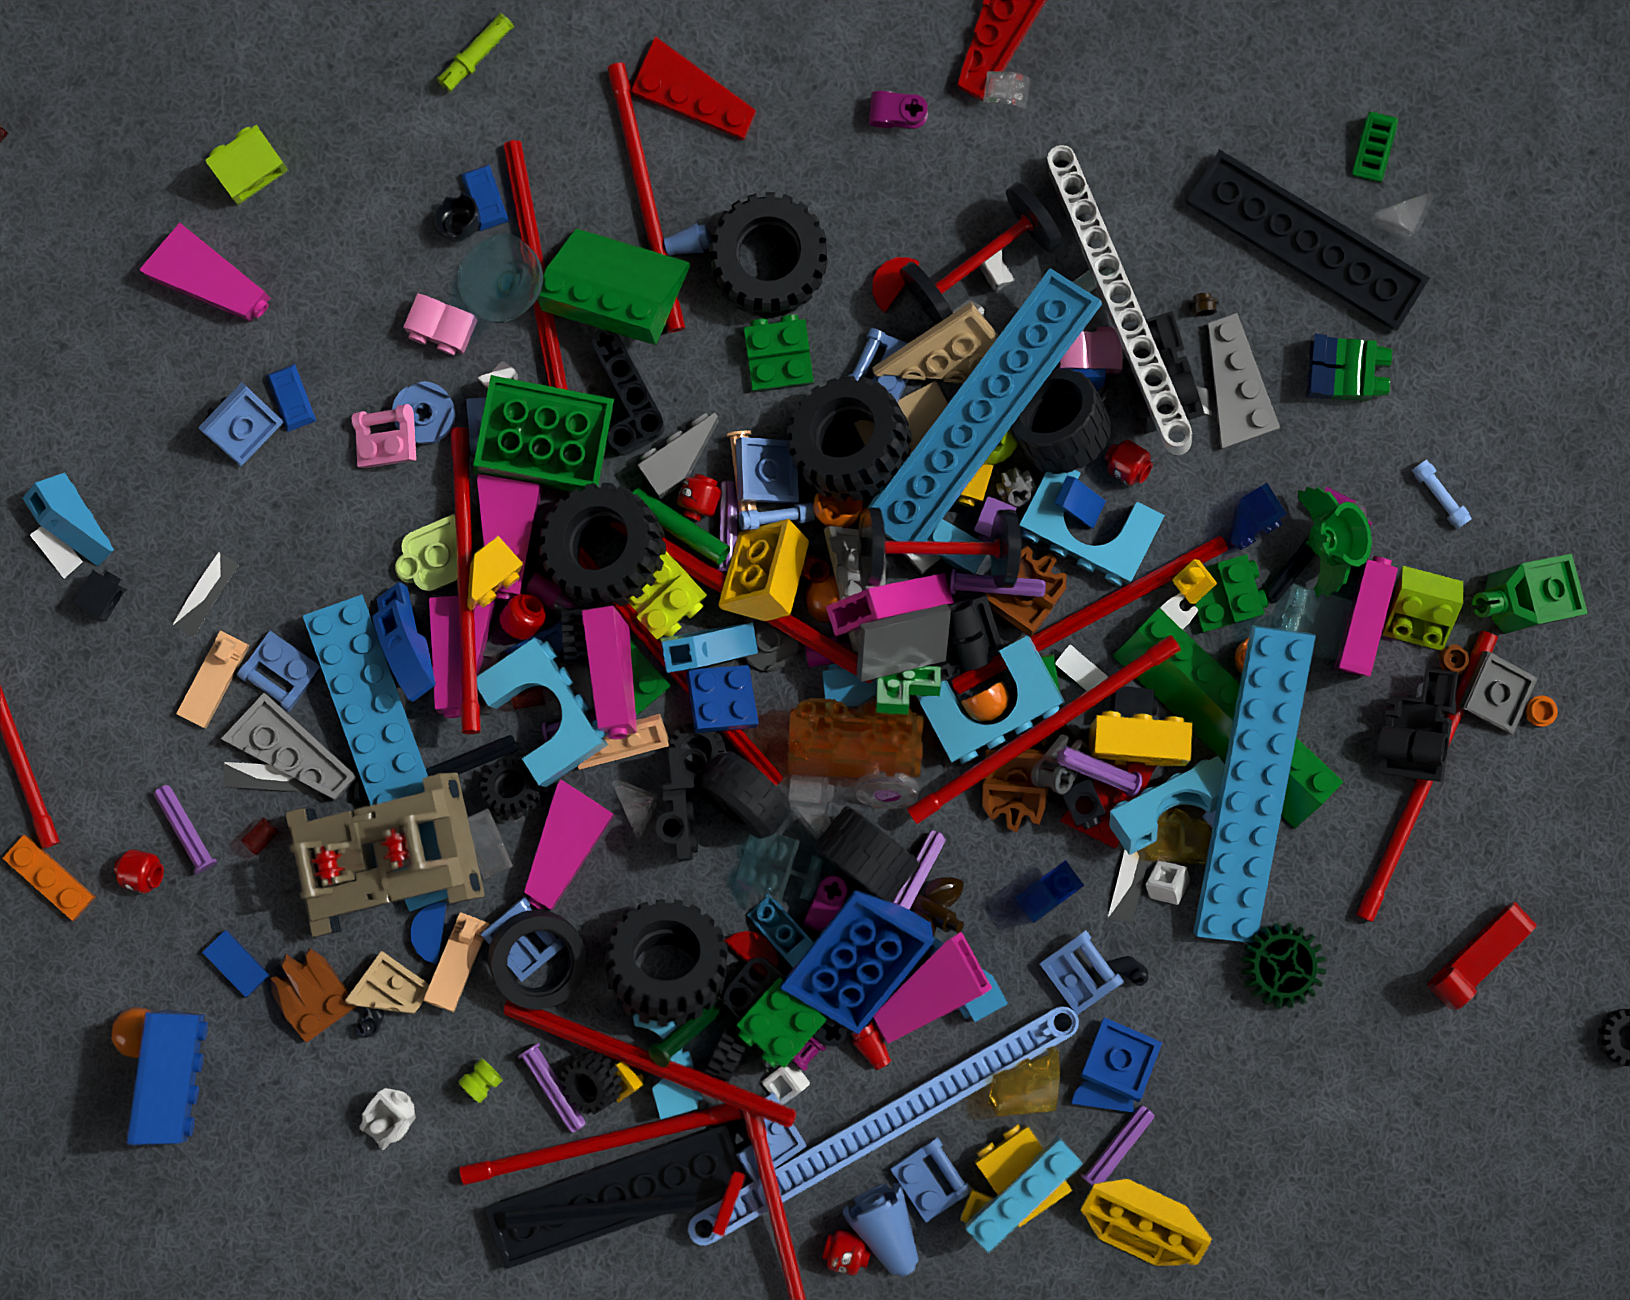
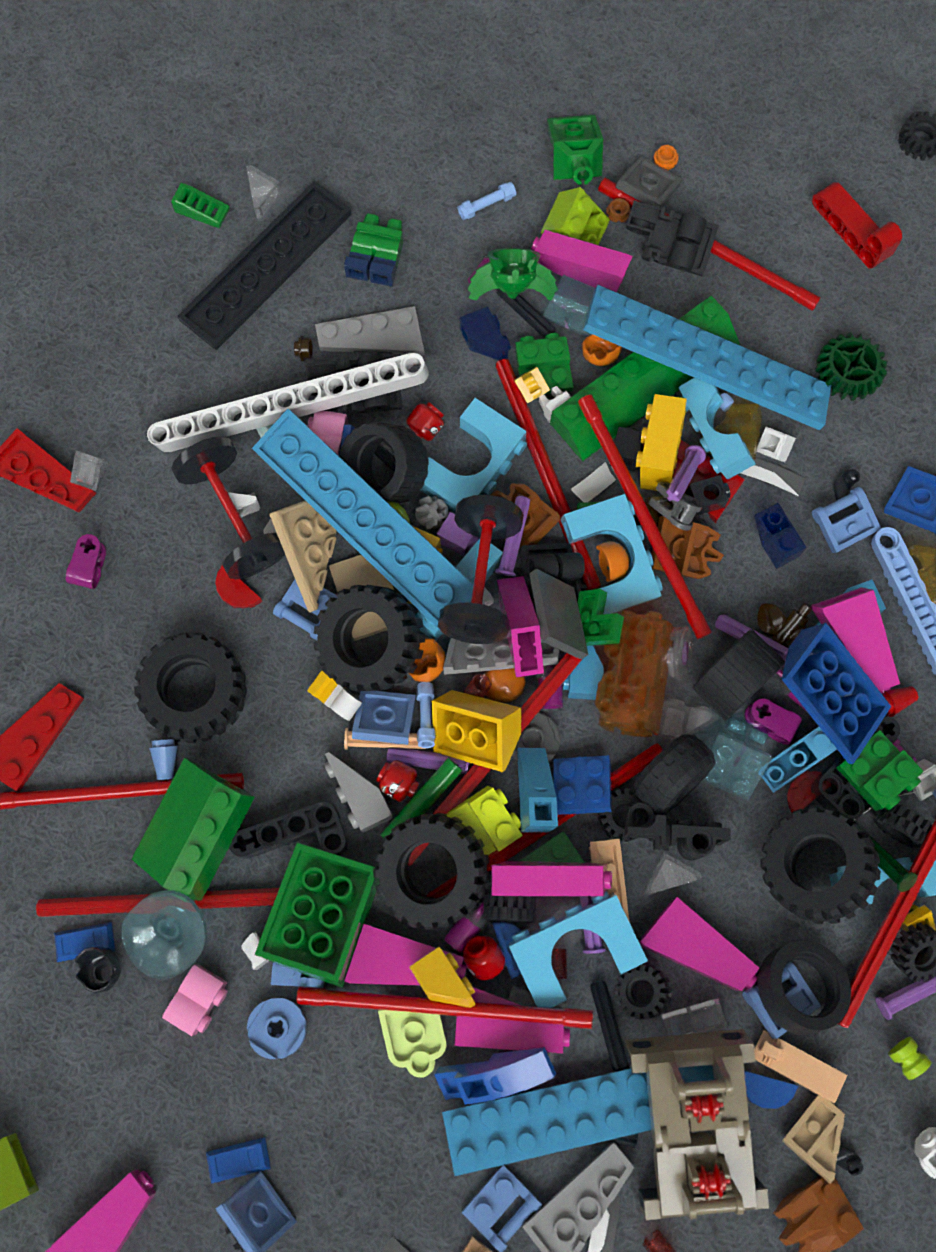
camera: 80 degrees left, 10 degrees down
bright pink plate [352,404,416,468] -> none
green plate [744,315,814,392] -> none
blue tile [1054,475,1106,529] -> none
none -> leg [307,671,362,721]

